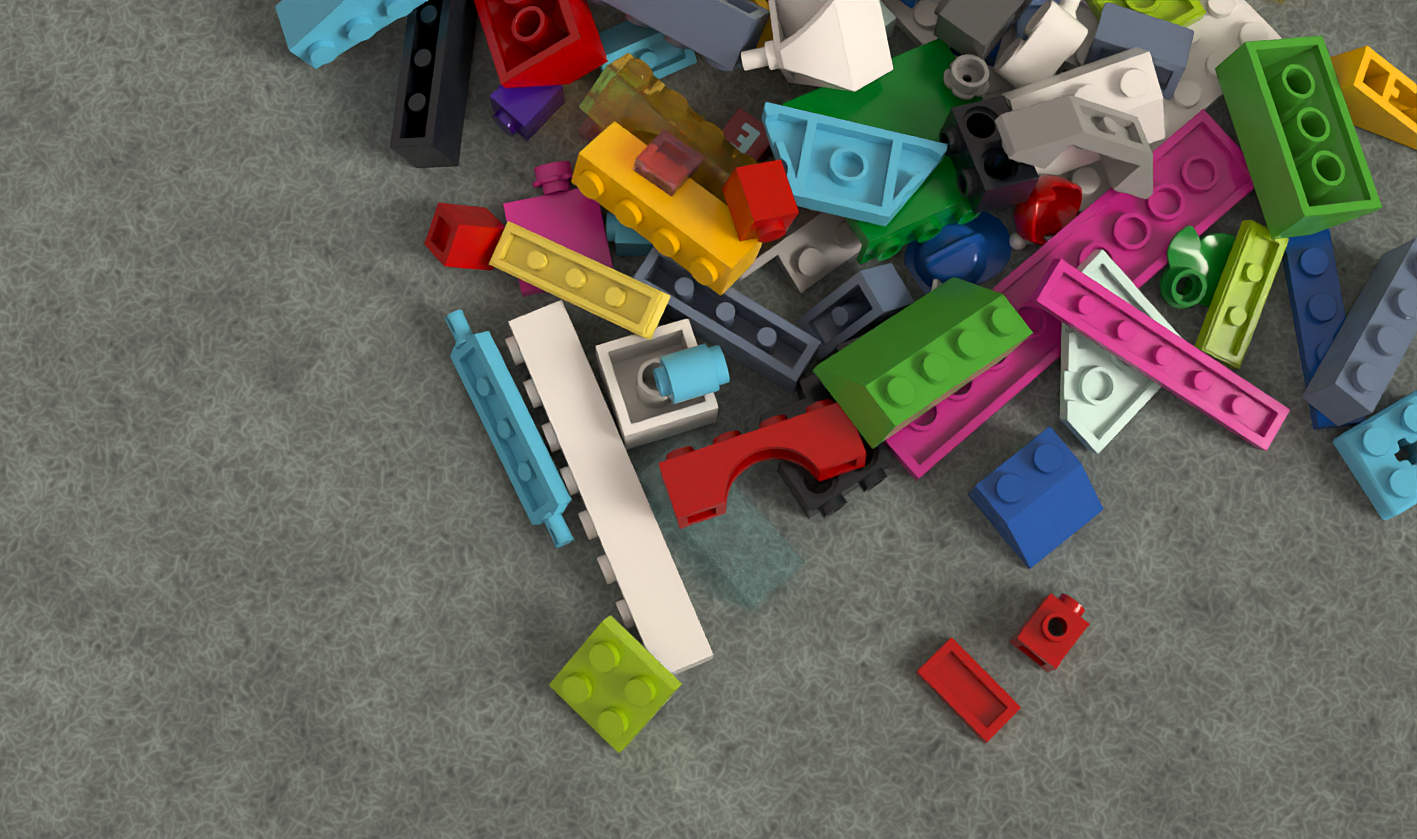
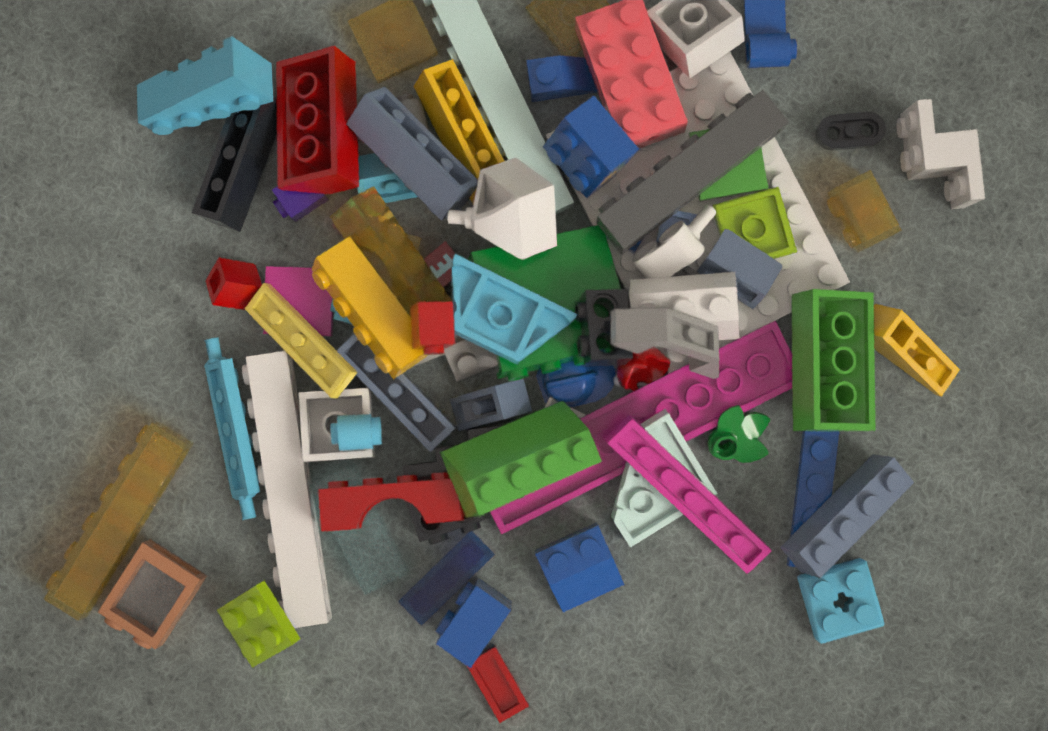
camera: 25 degrees right, 10 degrees up
dark pink plate [532,161,573,195] -> none
clear pink tile [633,129,703,197] -> none
light grey plate [943,54,990,100] -> none
red brick [1009,593,1090,673] -> none
lime tile [1195,220,1289,369] -> none
none -> clear yellow brick [43,422,194,621]
none -> nougat window [98,540,207,649]
none -> clear blue plate [398,531,495,626]
none -> blue brick [435,578,512,668]

